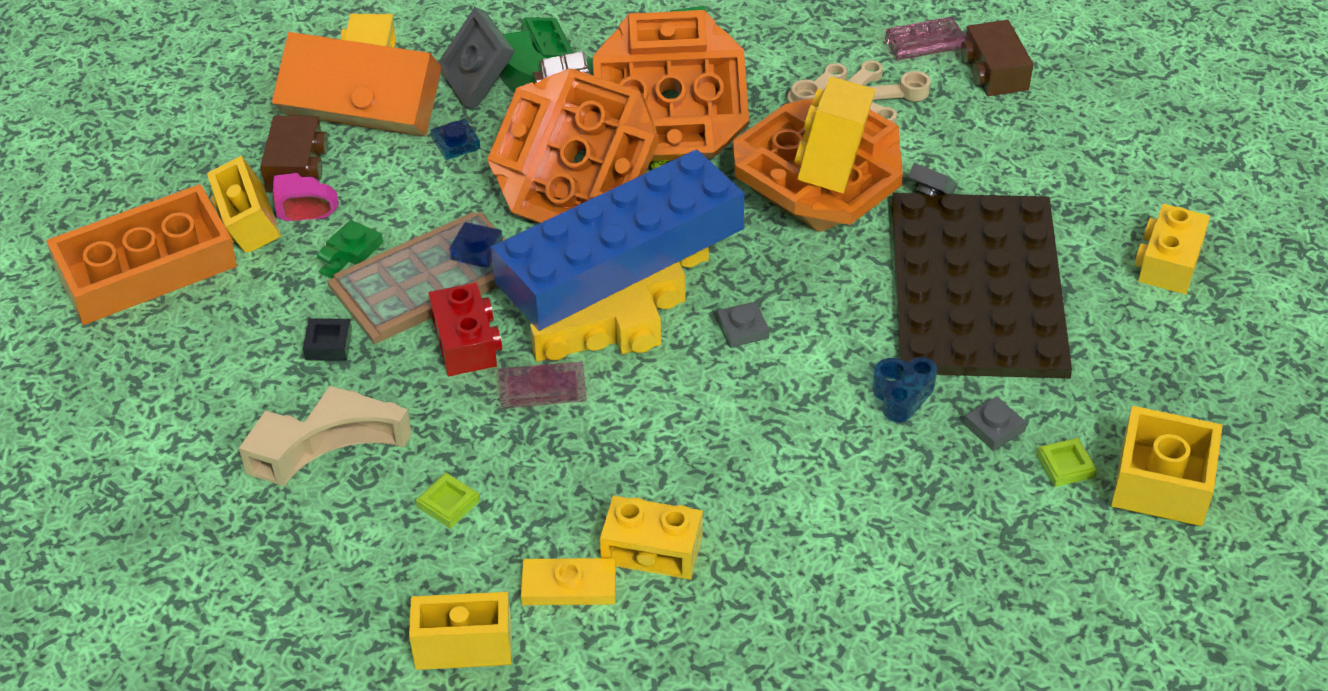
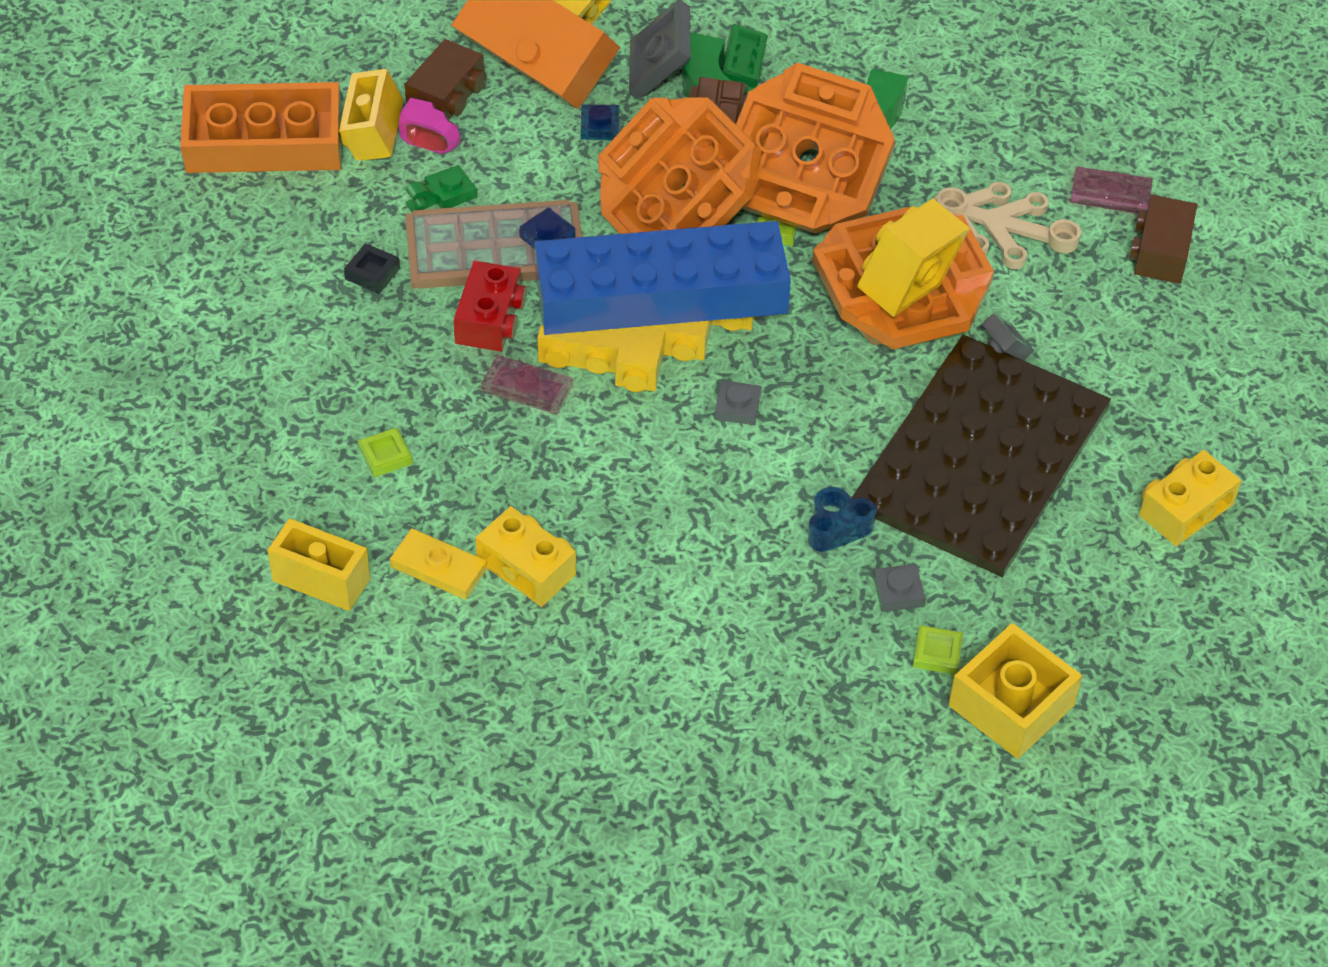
camera: 25 degrees right, 5 degrees up
tan arch [239,386,412,486] -> none

